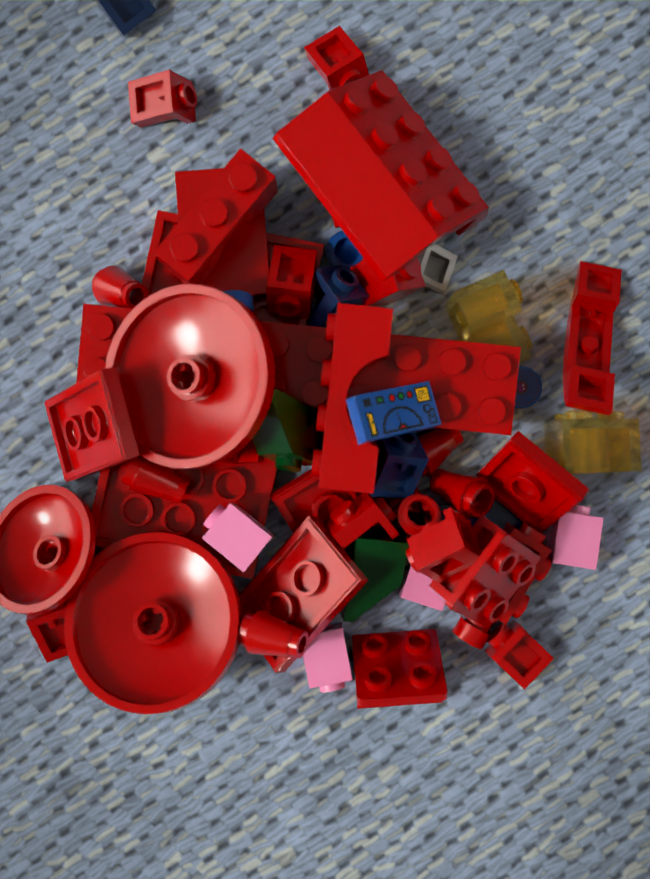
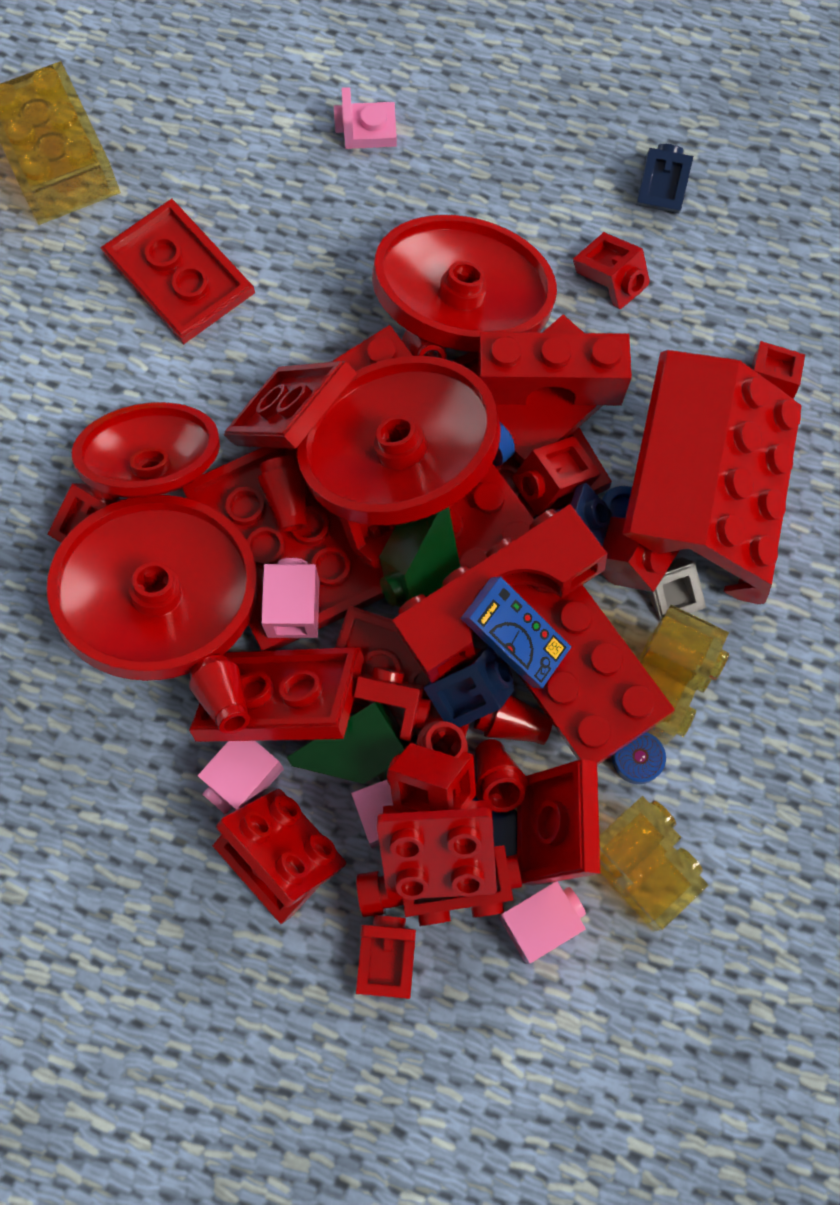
camera: 50 degrees right, 15 degrees down
red slope [563,261,622,416] -> none
none -> red dish [372,215,557,352]

